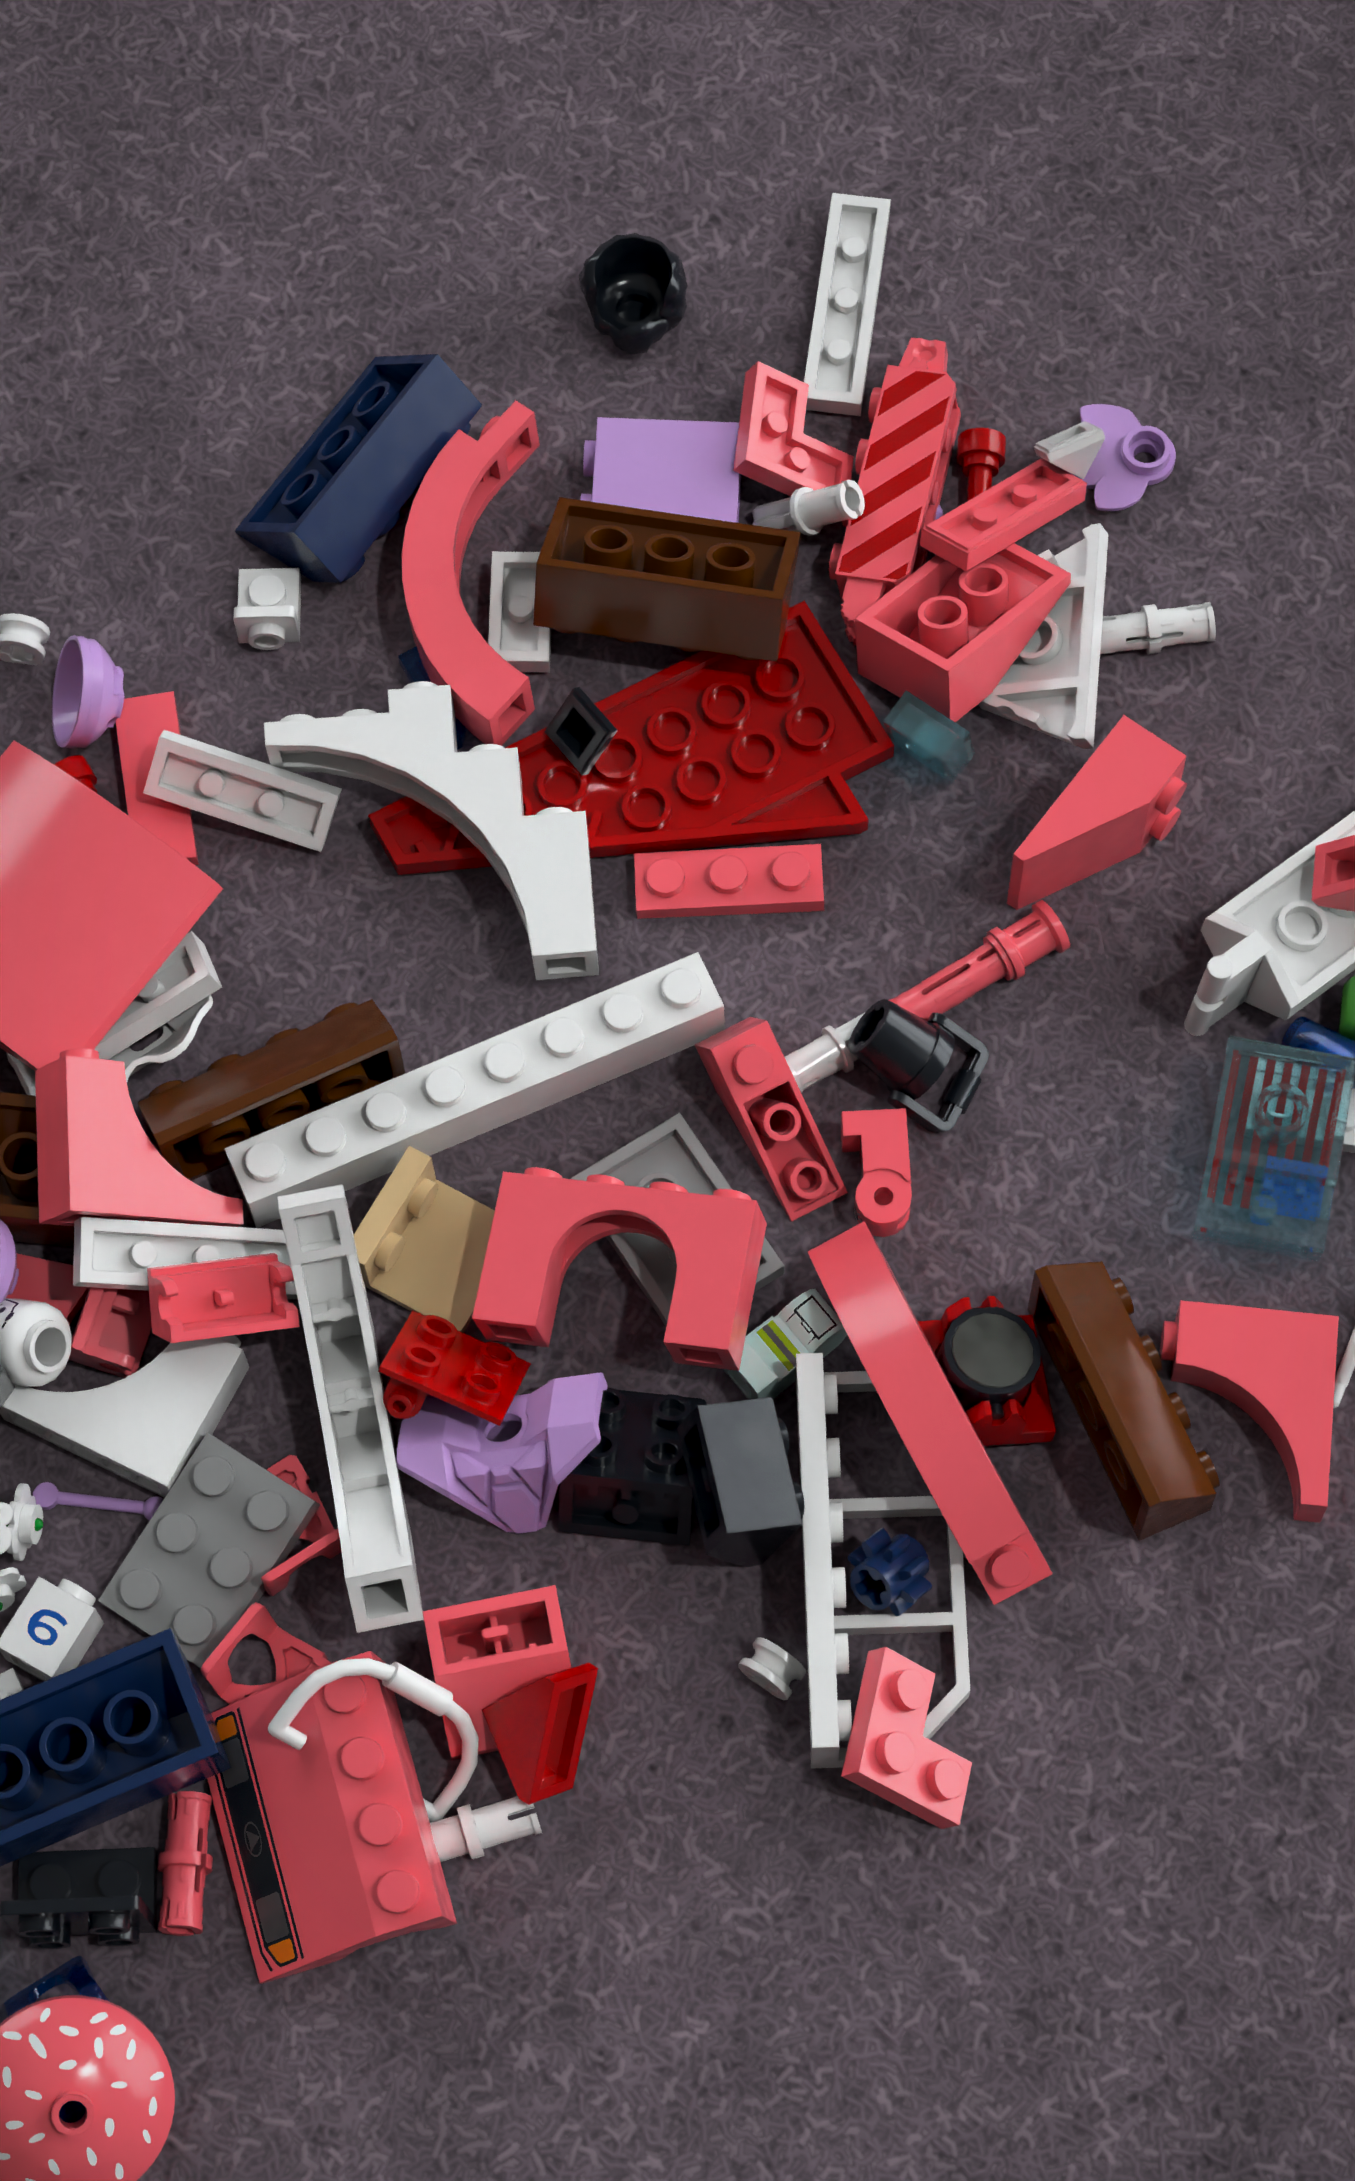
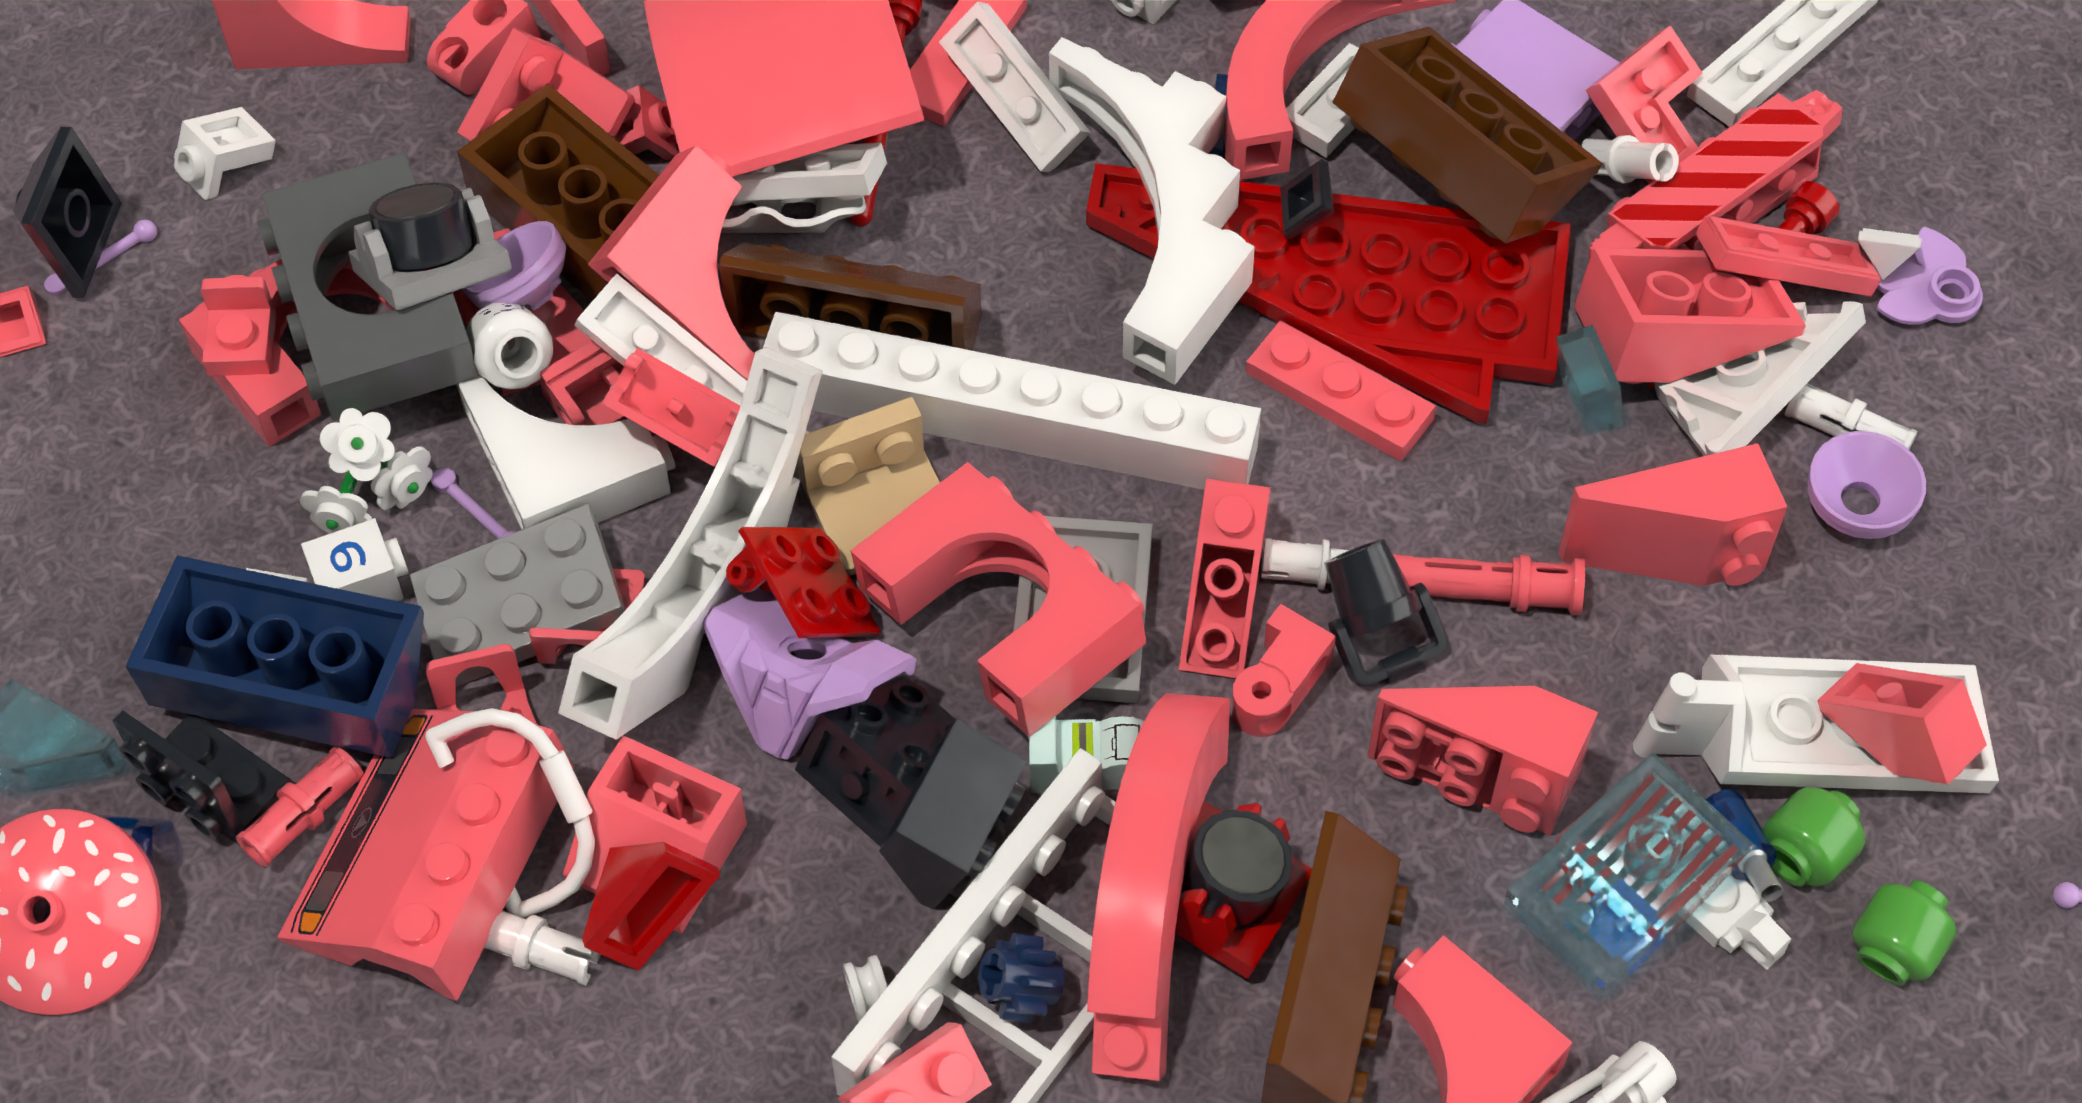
camera: 35 degrees right, 10 degrees down
none -> coral slope [1367,686,1598,836]
none -> lavender piece [1807,431,1926,539]

